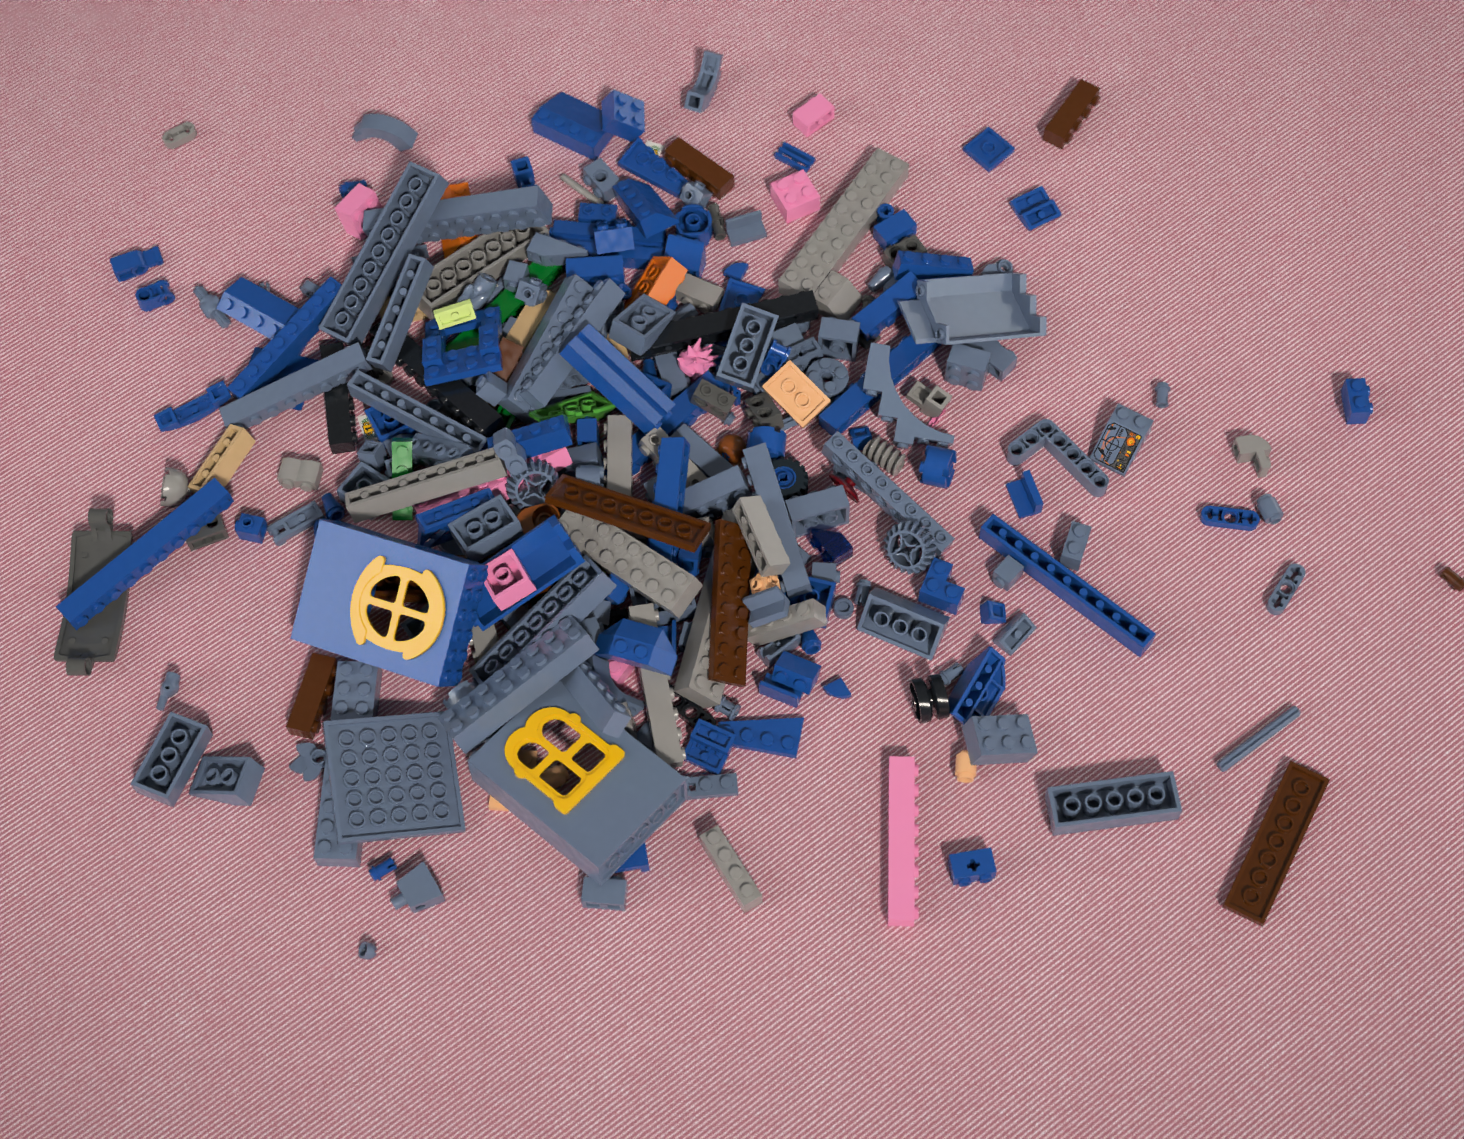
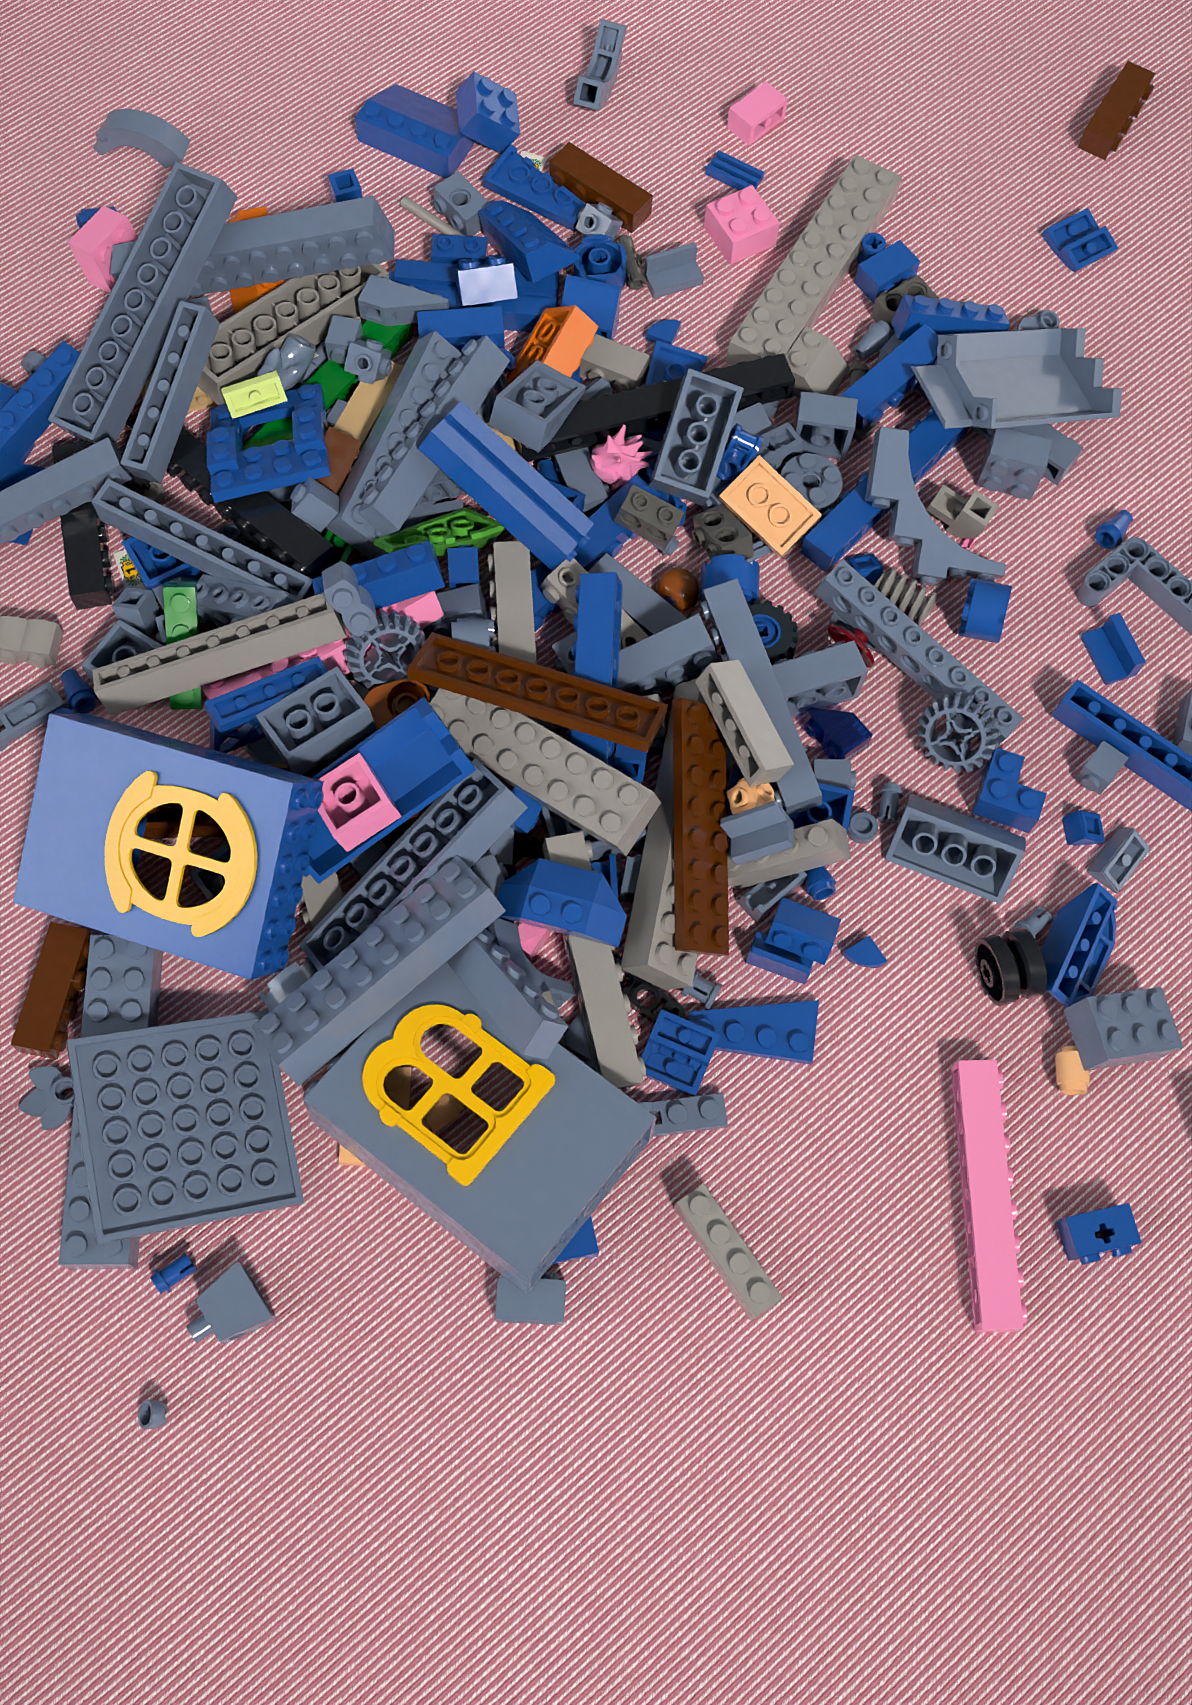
camera: 10 degrees left, 5 degrees up
blue tile [963,126,1015,172] -> none
none -> blue cone [1095,510,1133,549]

